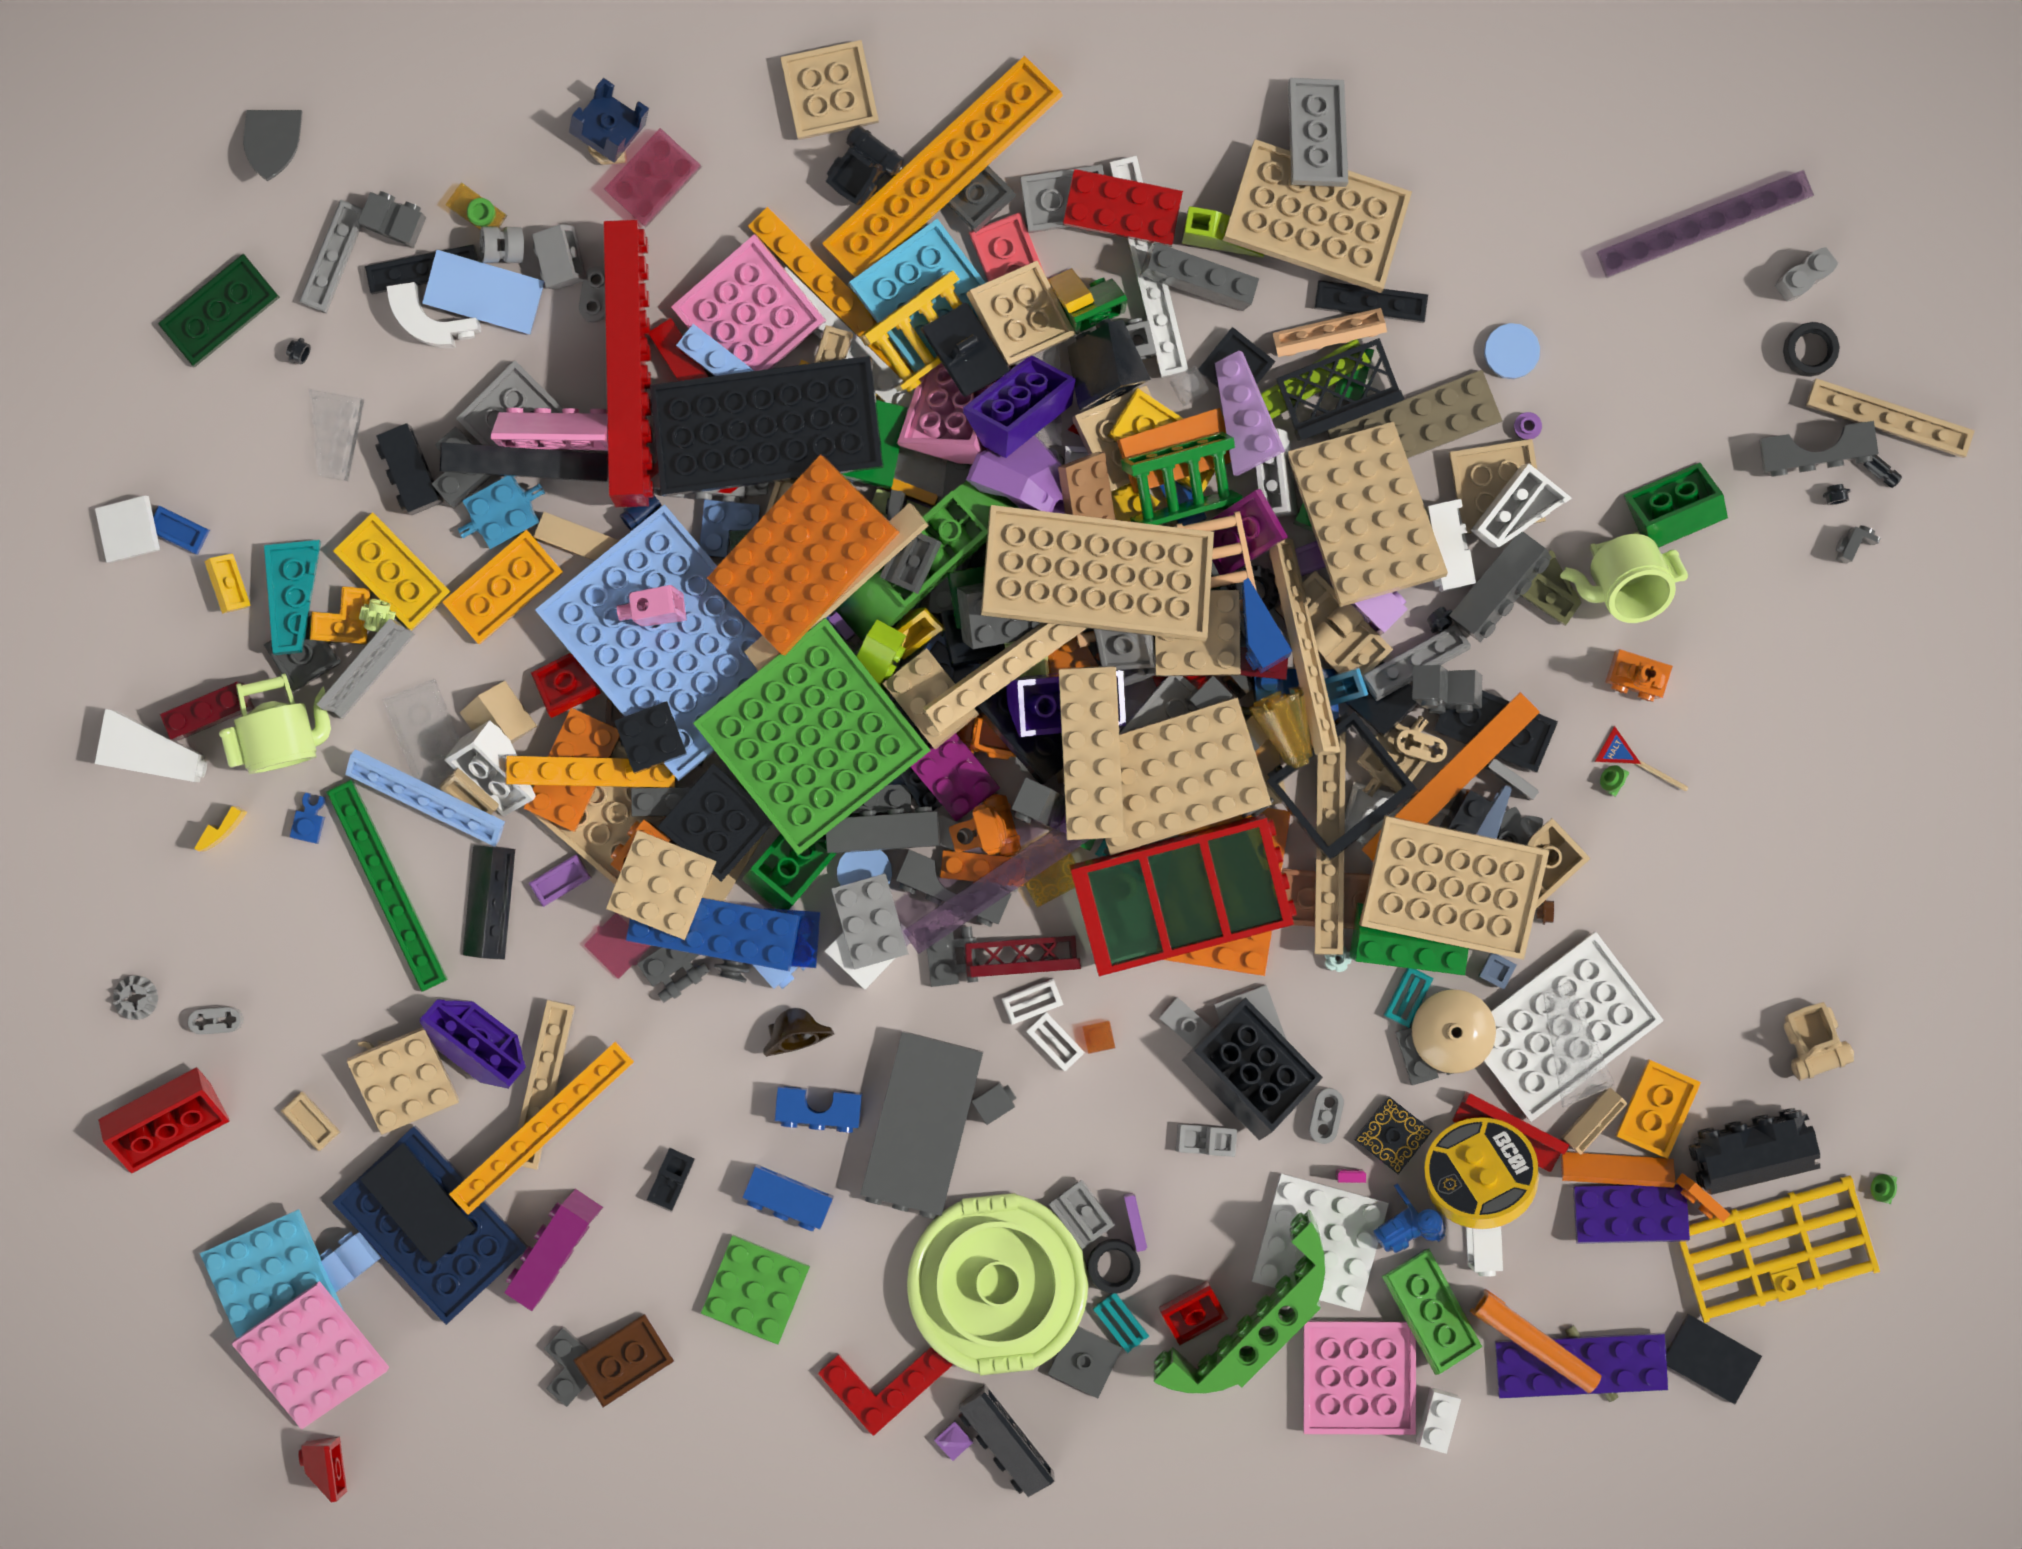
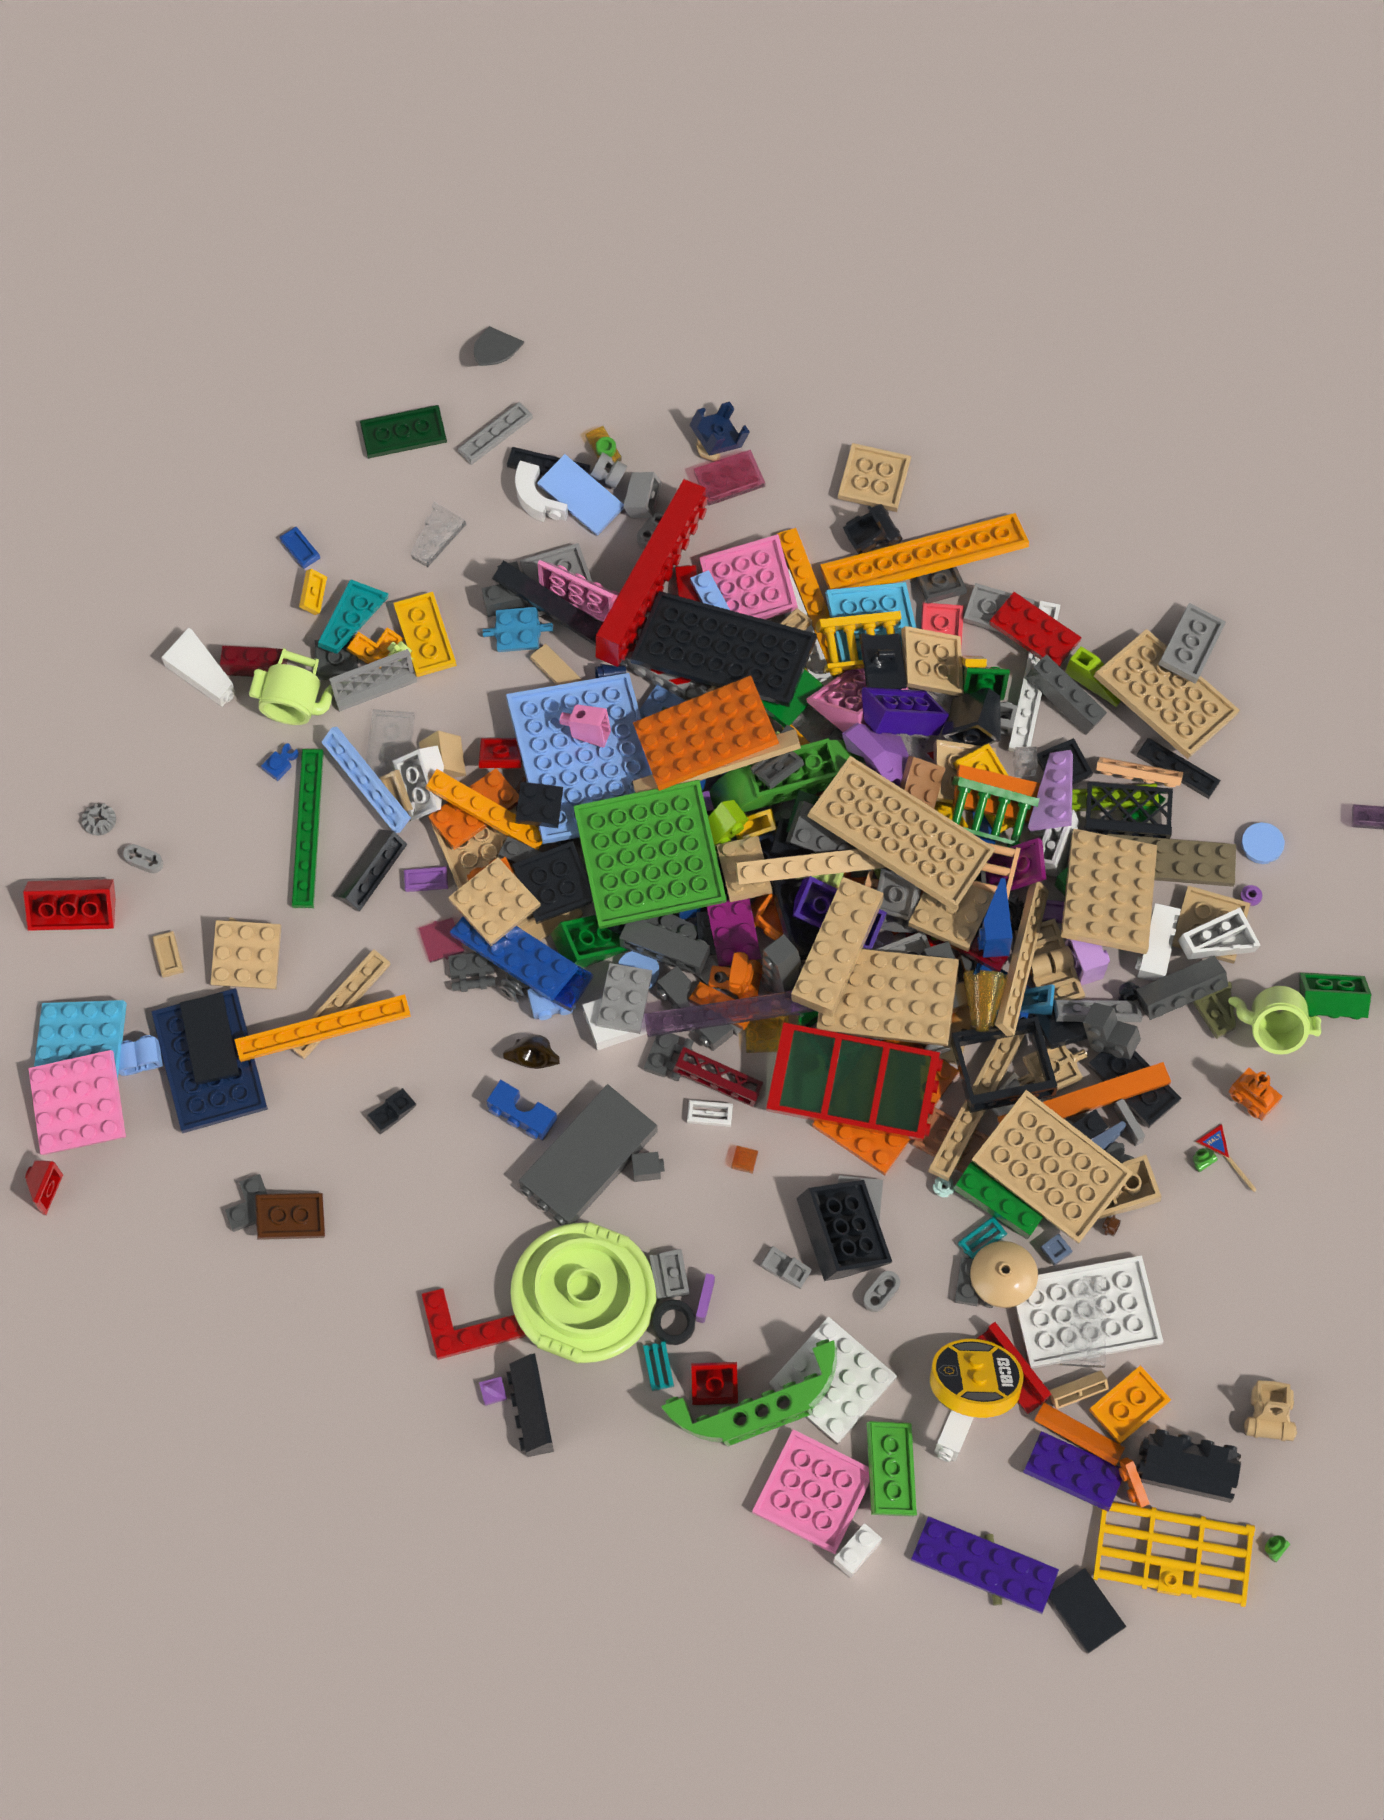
camera: 25 degrees right, 20 degrees down
white tile [95,496,160,563] -> none
yellow slope [194,806,247,852] -> none
black plate [286,338,311,365] -> none
dark grey brick [358,191,426,248] -> none
black brick [375,423,443,515] -> none
dark purple wedge [419,999,526,1089] -> none
light orange plate [442,530,564,645] -> none
magenta wedge [504,1189,603,1311] -> none
bright green plate [701,1235,810,1345] -> none
blue brick [743,1164,834,1231] -> none
white tile [1026,1012,1085,1071] -> none
dark grey plate [1048,1326,1122,1399] -> none
light grey plate [1159,997,1213,1048] -> none
dark pink tile [1336,1169,1366,1183] -> none
black plate [1354,1096,1433,1175] -> none
blue piece [1373,1183,1446,1253] -> none
tan beam [1394,729,1447,763] -> none
orange axle [1470,1288,1602,1393] -> none

